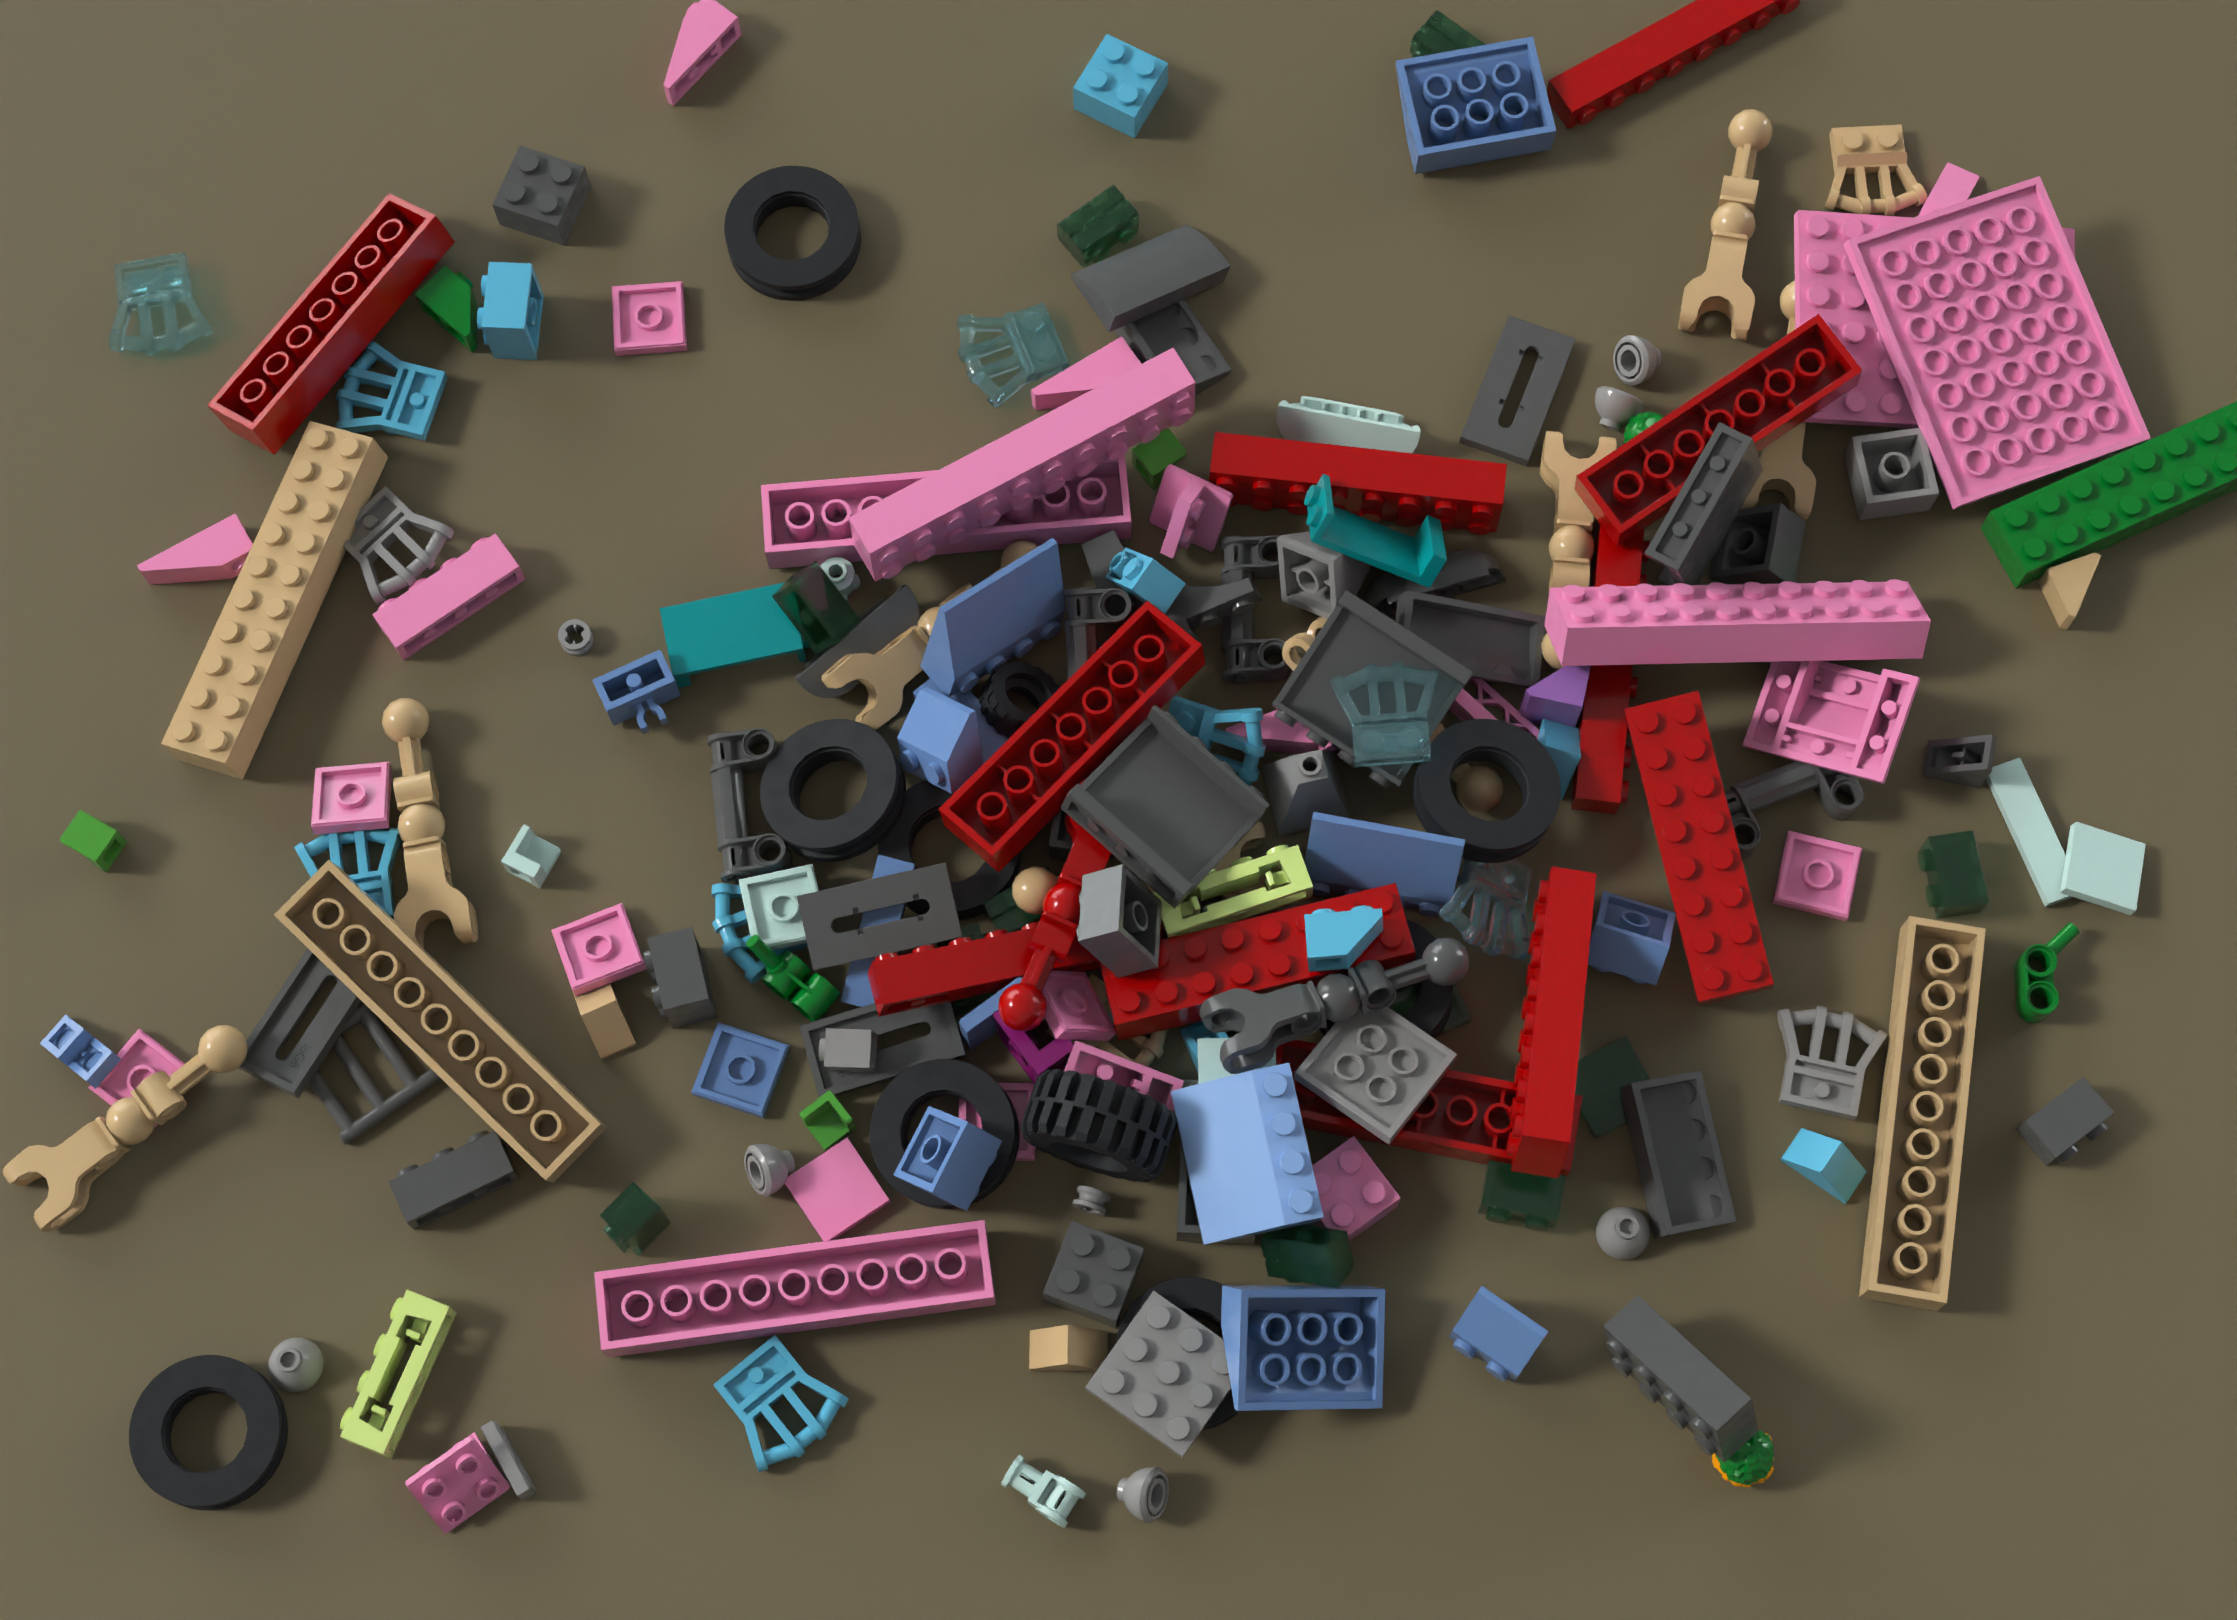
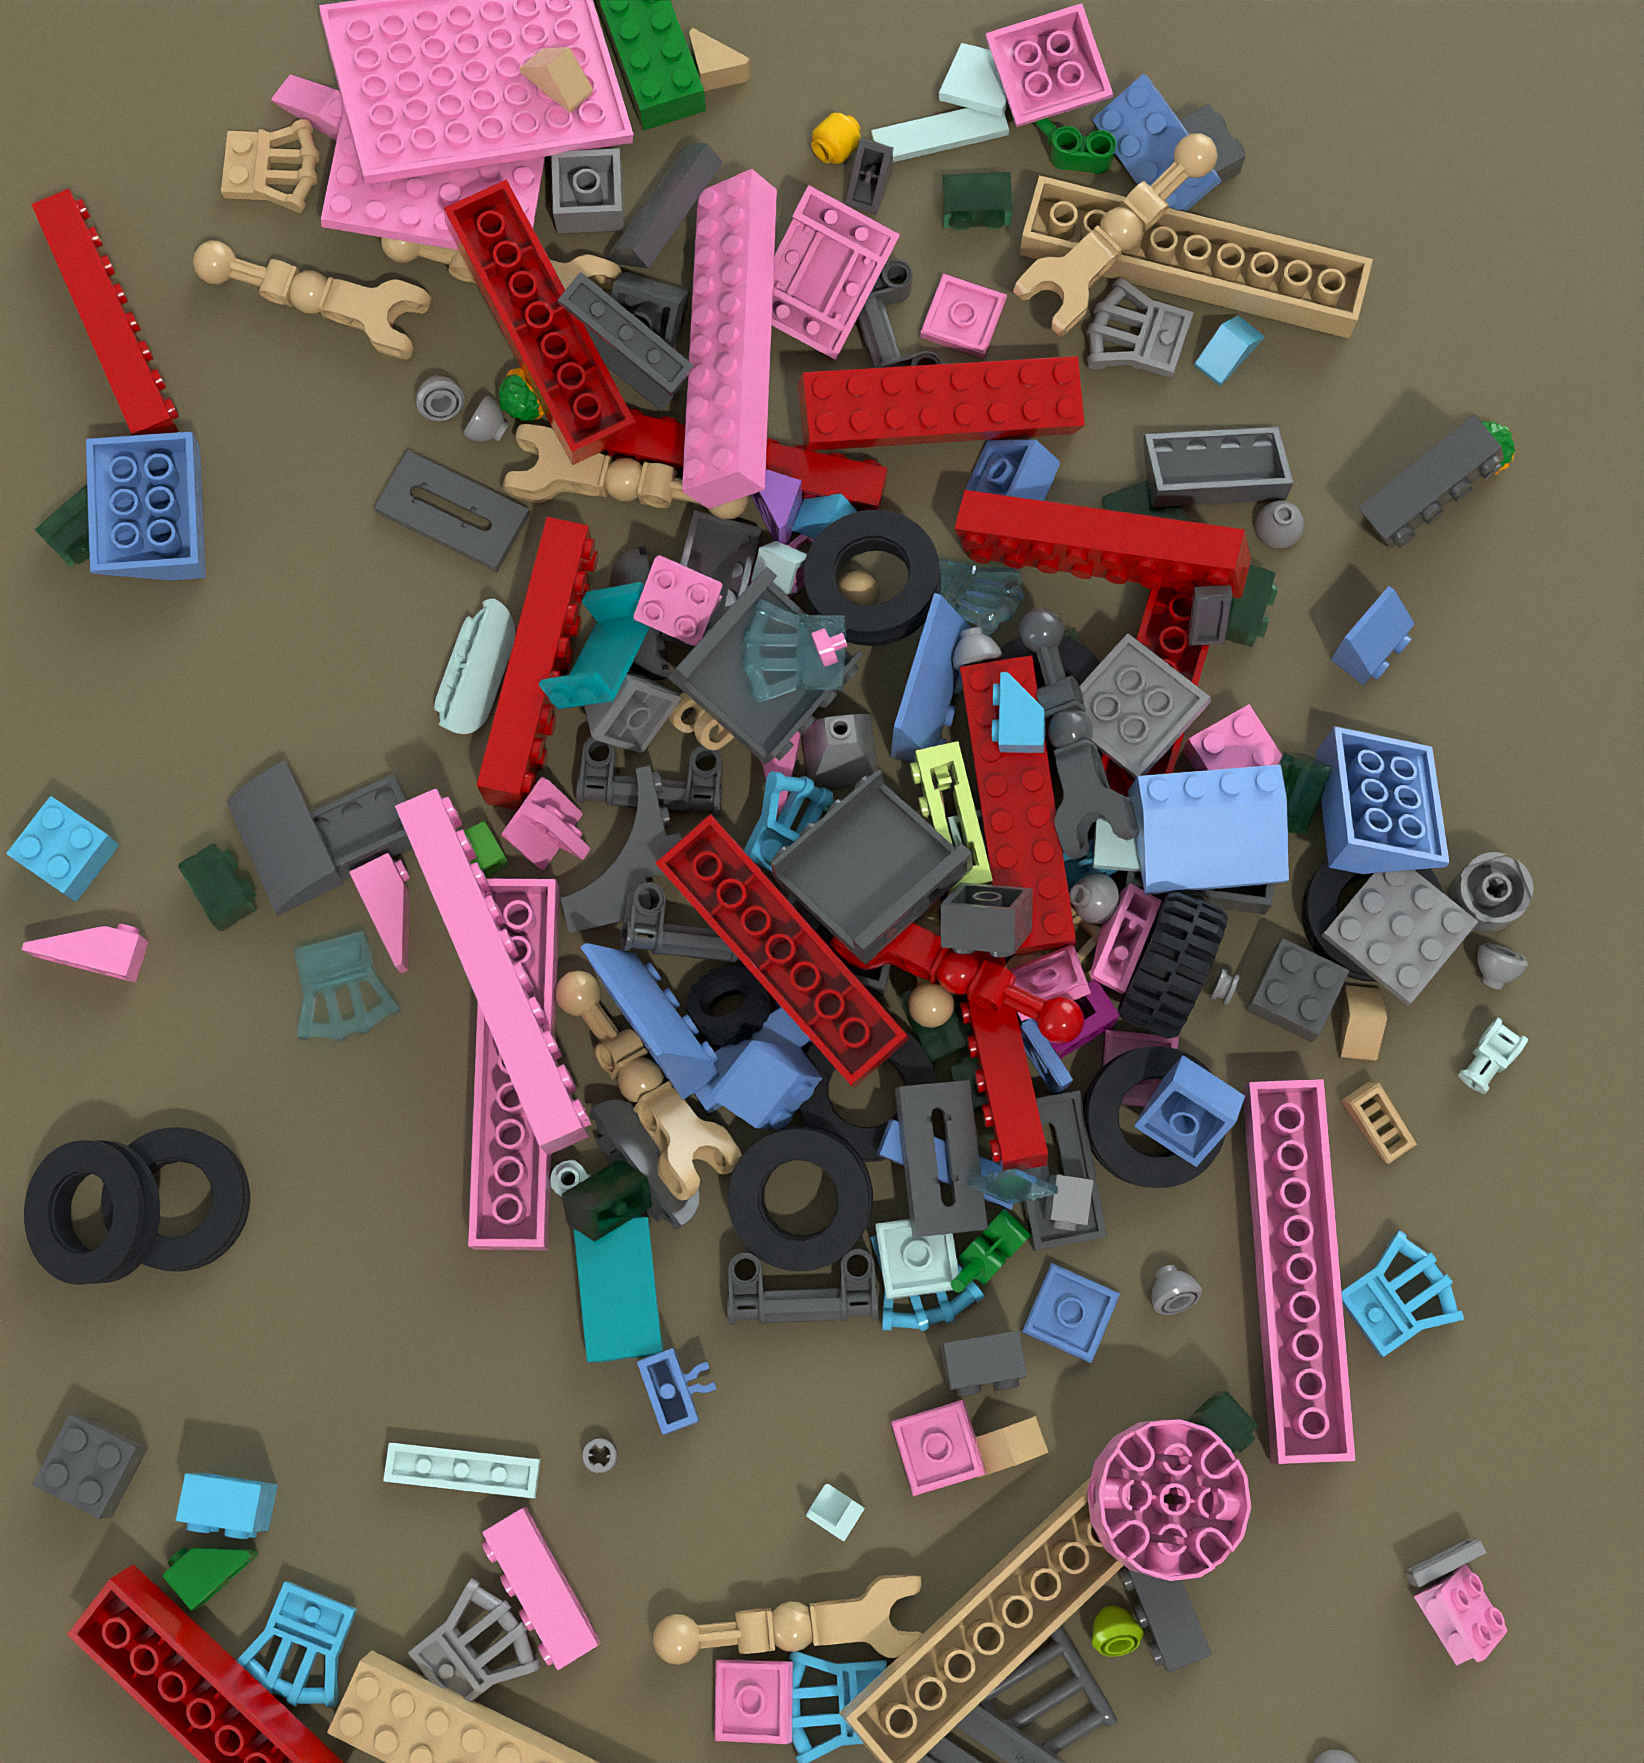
camera: 85 degrees left, 5 degrees up
yellowish green brick [340,1290,457,1459] -> none
bright pink tile [612,281,687,356] -> none
bright pink tile [784,1137,890,1241] -> none
bright green panel [799,1090,857,1152] -> none
medium azure slope [1105,547,1186,614] -> none
none -> bright pink slope [21,924,149,983]
none -> black tyre [24,1140,160,1285]
none -> light aqua plate [383,1443,541,1498]
none -> tan slope [520,47,593,113]
none -> dark grey slope [605,143,723,268]
none -> bright pink bracket [633,555,723,646]
none -> light aqua panel [751,541,807,595]
none -> yellow head [811,113,861,164]
none -> bright pink tile [811,628,847,668]
none -> light grey brick [953,627,1002,672]
none -> clear light blue piece [967,1168,1058,1204]
none -> bright pink slope [986,3,1113,127]
none -> tan piece [1013,133,1218,336]
none -> light grey brick [1069,874,1119,924]
none -> bright pink brick [1087,1419,1251,1581]
none -> lime cone [1091,1605,1143,1657]
none -> medium blue plate [1092,74,1222,212]
none -> dark grey tile [1187,585,1233,646]
none -> tan slope [1341,1082,1417,1165]
none -> light grey brick [1450,852,1534,932]

